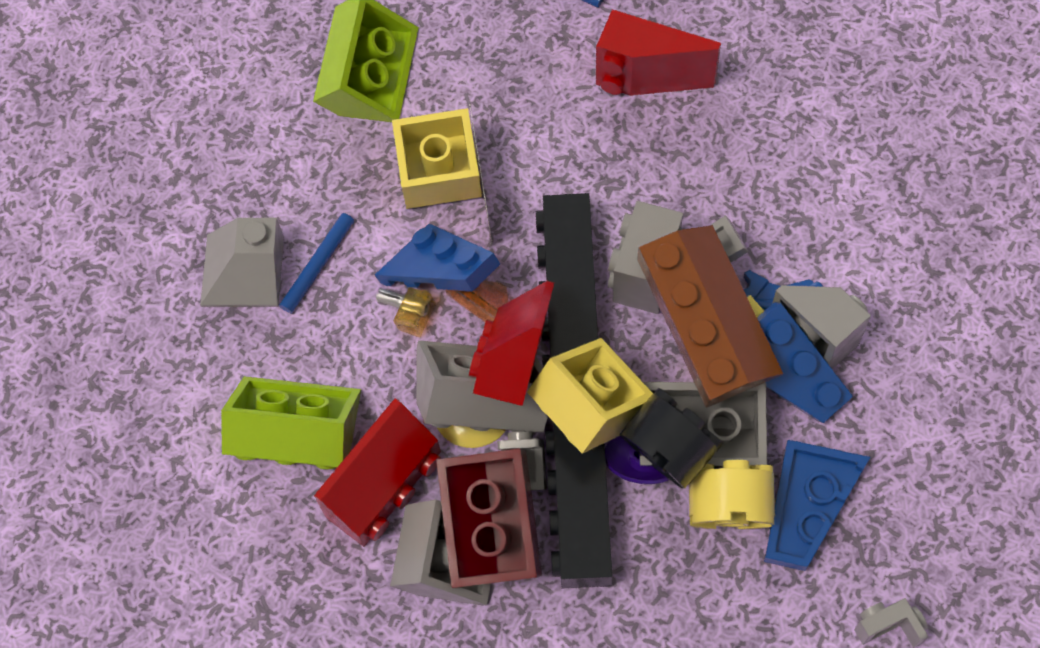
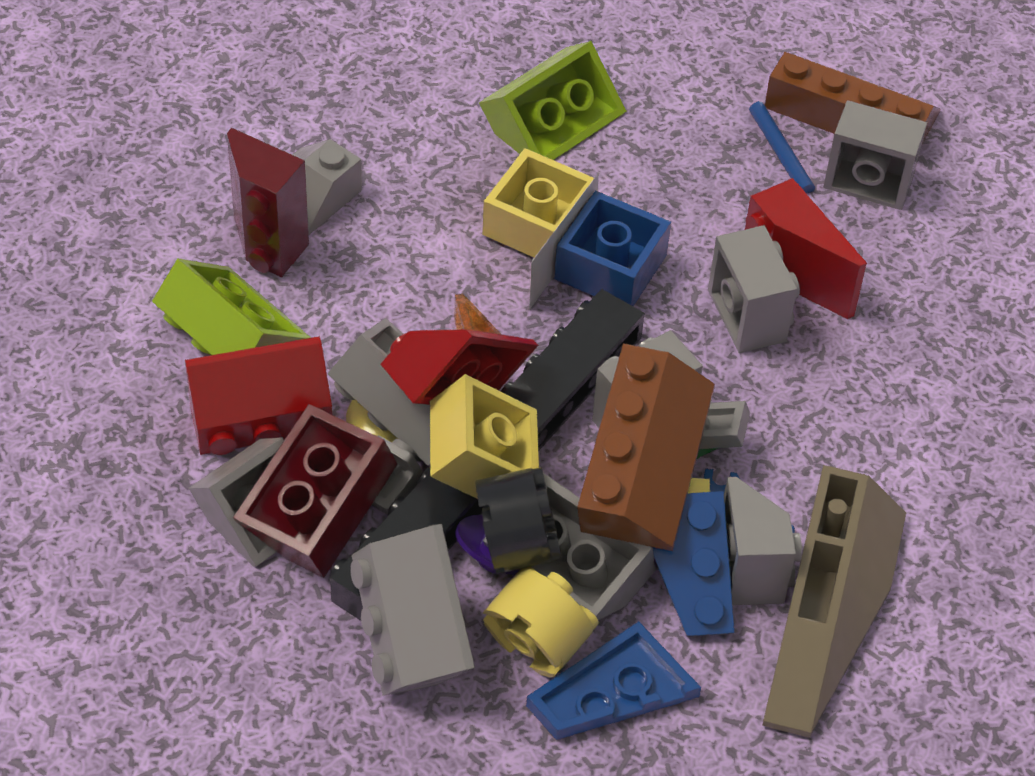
camera: 30 degrees right, 15 degrees down
blue bar [279,213,355,314] -> none
blue wing [375,223,500,291] -> none
clear yellow piece [376,287,436,338] -> none
none -> dark red slope [227,128,309,278]
none -> light grey slope [351,524,475,696]
none -> blue brick [554,190,671,306]
none -> light grey brick [708,225,800,353]
none -> dark tan wedge [762,465,906,738]

